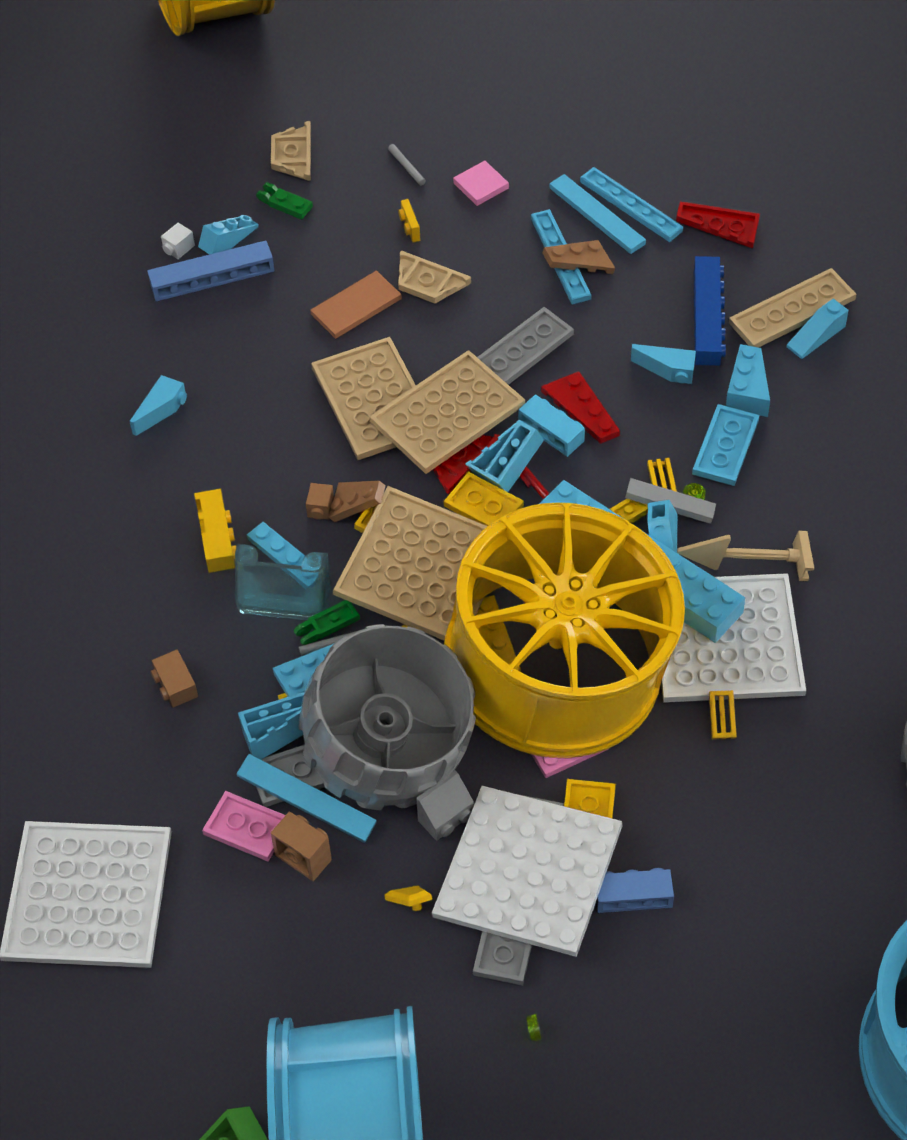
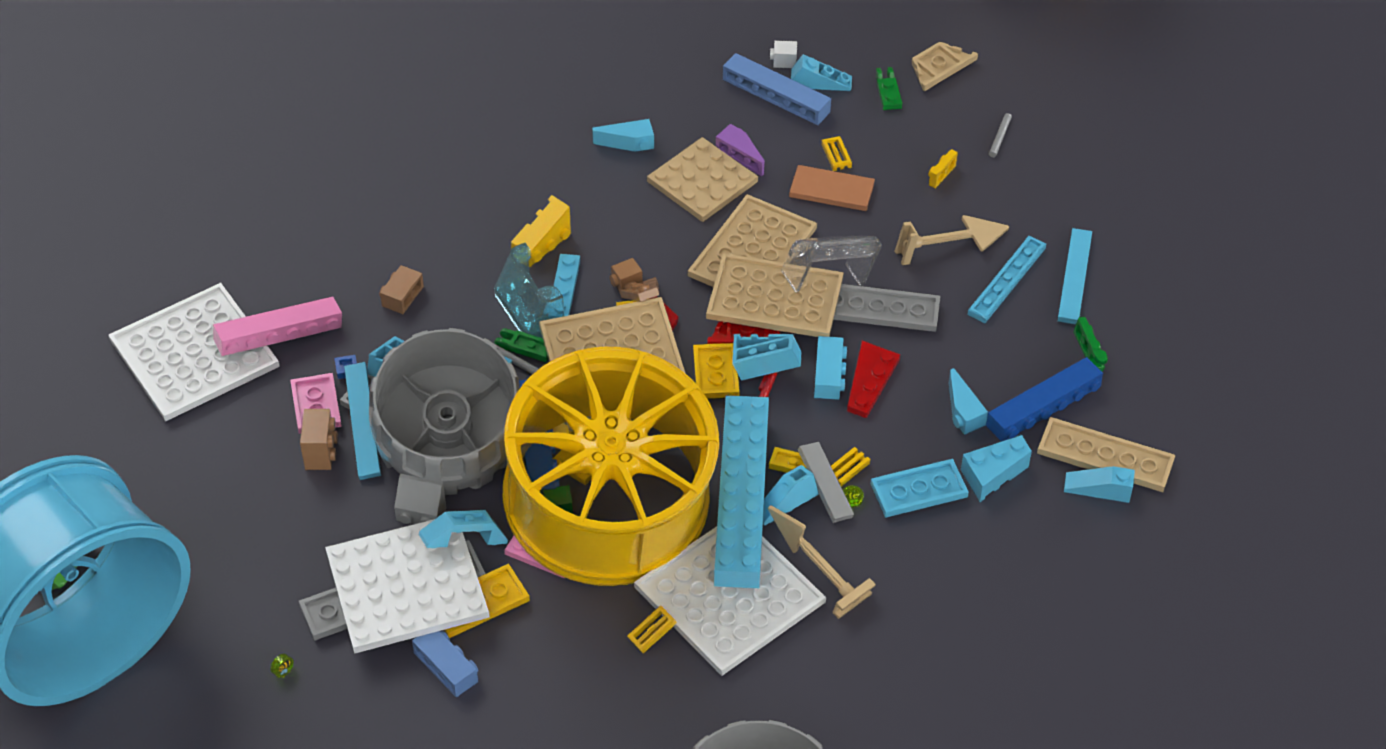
camera: 50 degrees right, 5 degrees down
yellow piece [384,886,432,911] -> none
tan wing [398,251,471,303] -> none
bright pink tile [453,161,509,206] -> none
medium nougat wing [542,240,615,274] -> none
medium azure tile [580,167,683,242] -> none
red wing [676,201,760,248] -> none
none -> bright pink brick [213,297,342,356]
none -> blue plate [334,355,357,379]
none -> medium azure slope [418,510,508,548]
none -> tan plate [647,137,758,222]
none -> medium lavender slope [716,124,765,177]
none -> clear windscreen [781,235,882,293]
none -> yellow tile [821,136,852,171]
none -> tan piece [895,215,1009,265]
none -> green hinge [1073,317,1108,371]

